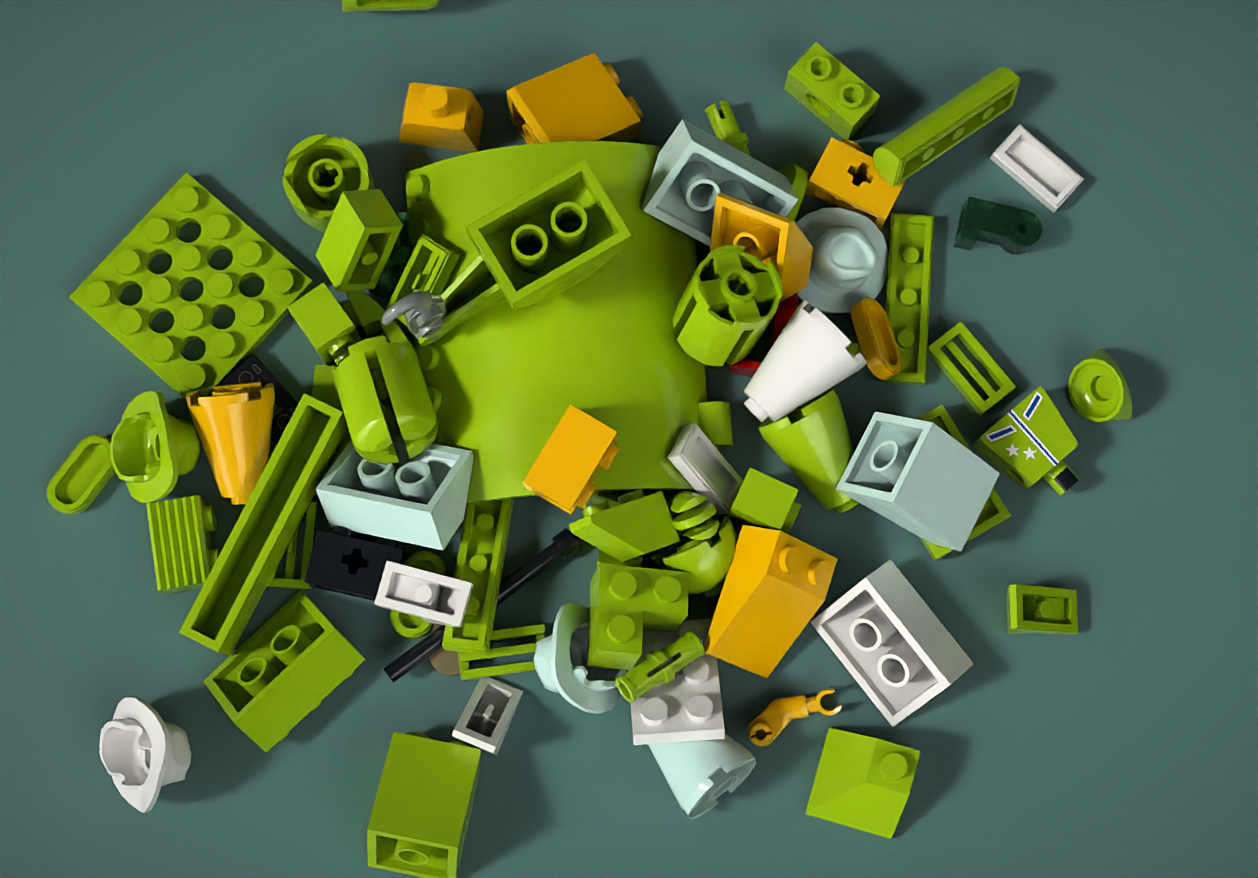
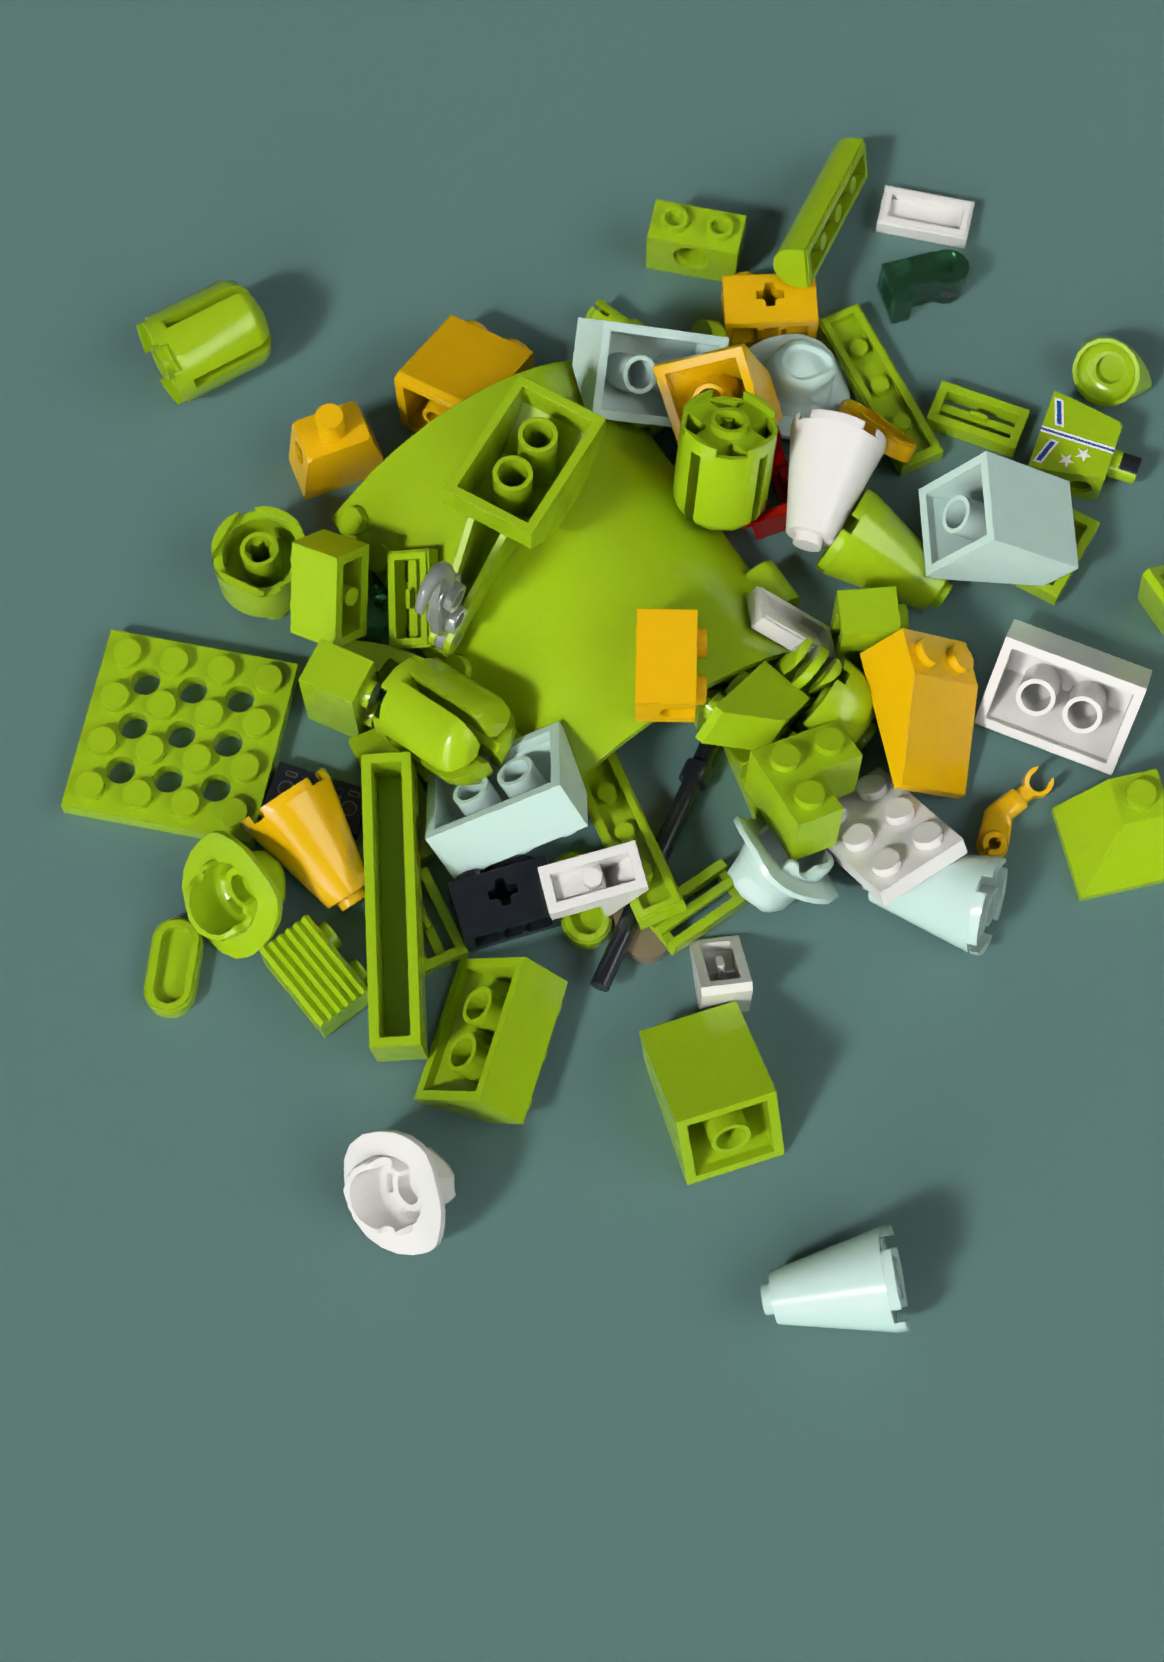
camera: 25 degrees left, 10 degrees down
lime pin [615,631,705,703] -> none

